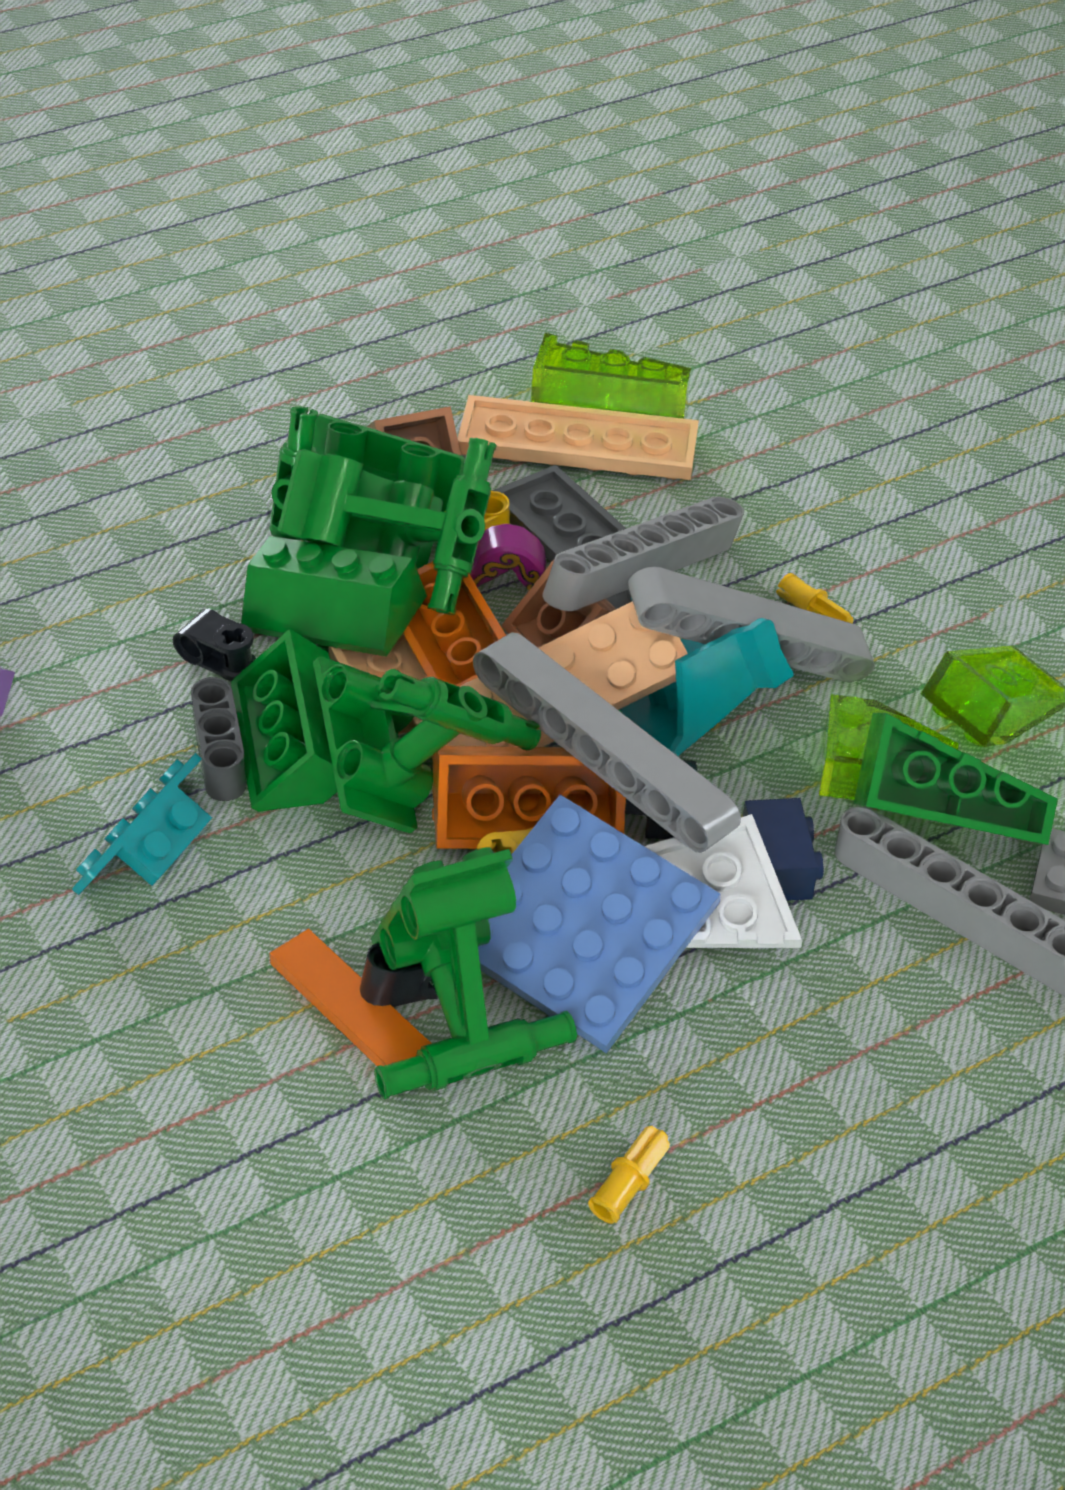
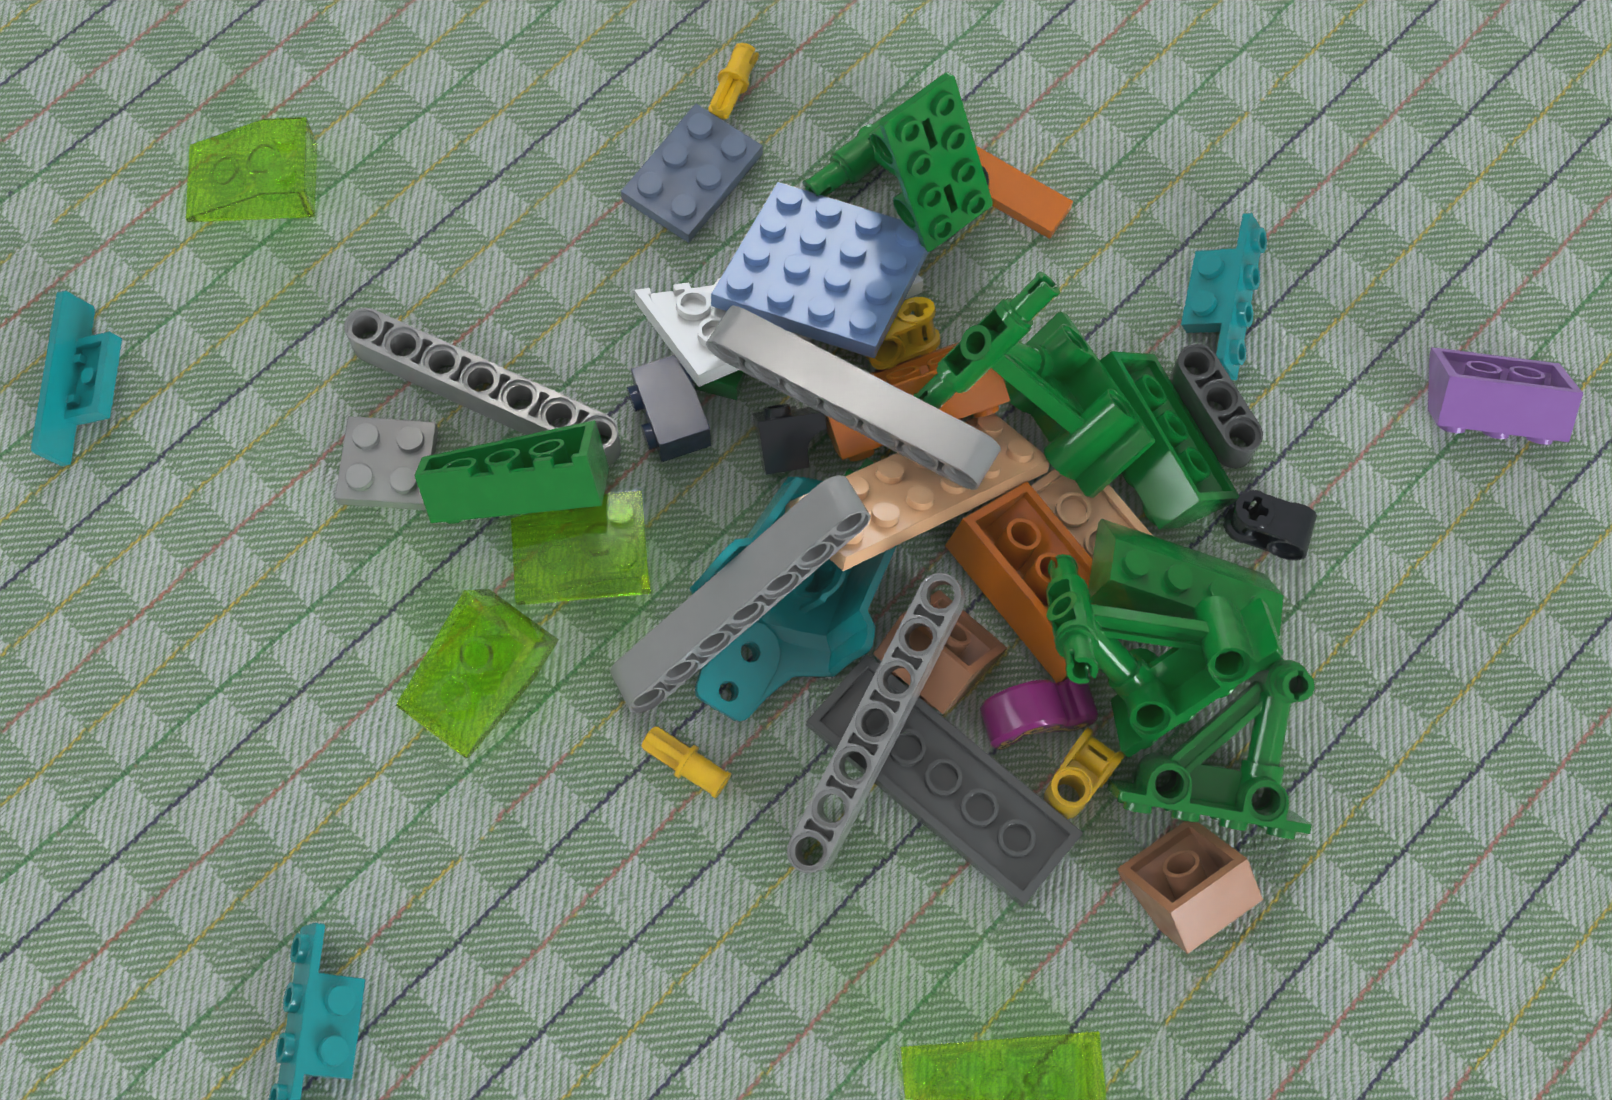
camera: 165 degrees right, 25 degrees up
light nougat plate [457,395,699,480] -> none
none -> sand blue plate [621,103,763,243]

